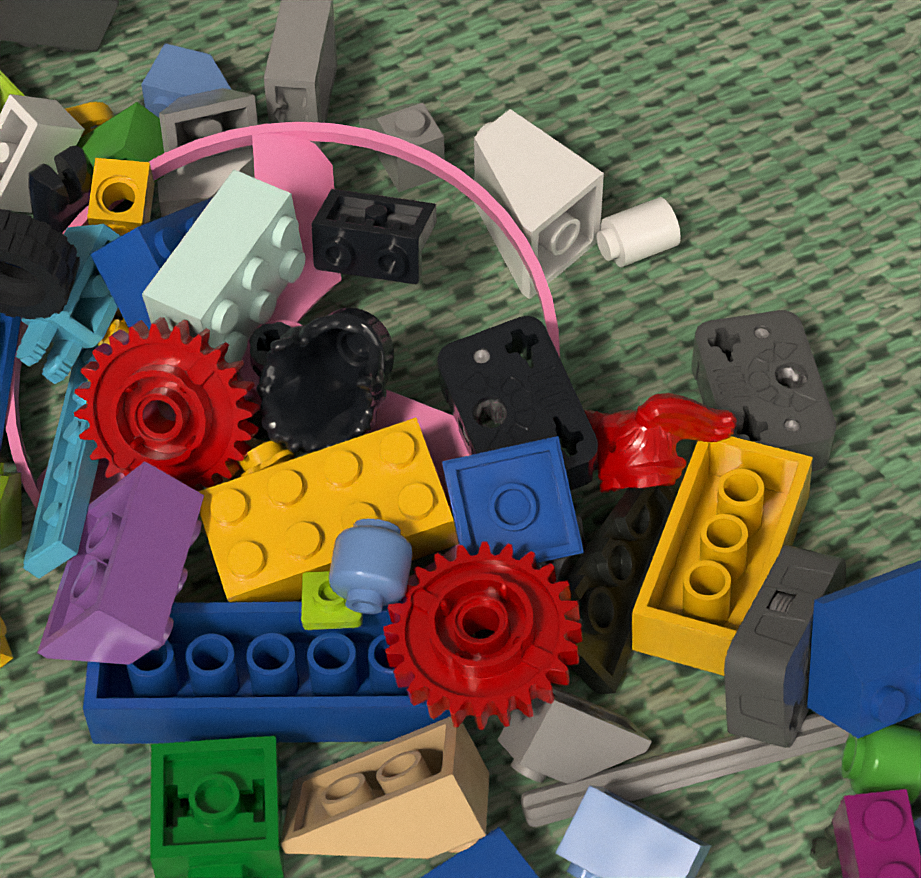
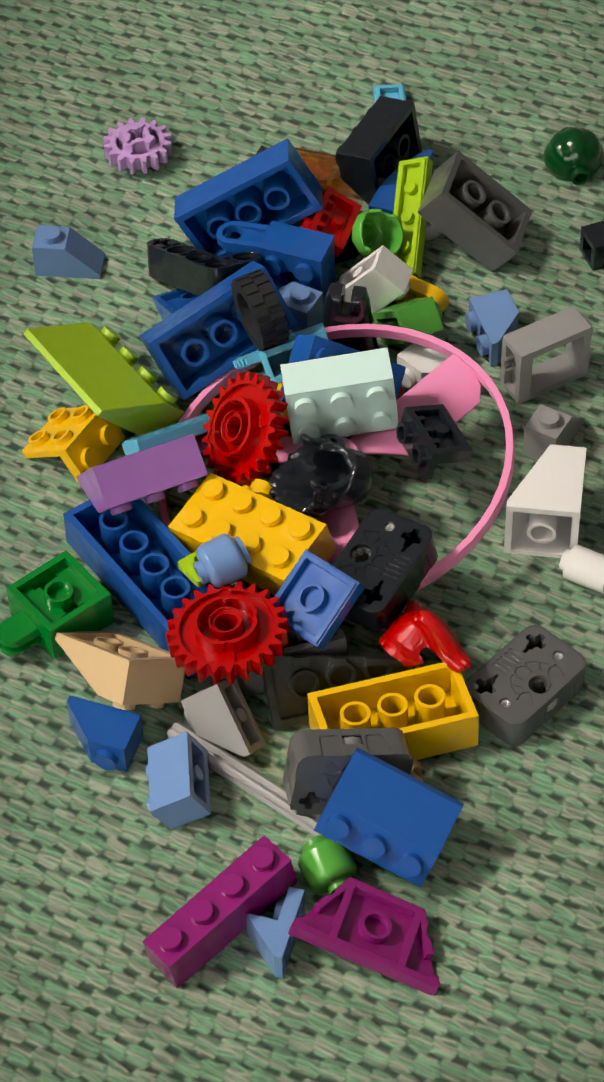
camera: 55 degrees right, 5 degrees down
yellow brick [87,158,155,236] -> none
light grey slope [159,88,258,160] -> none

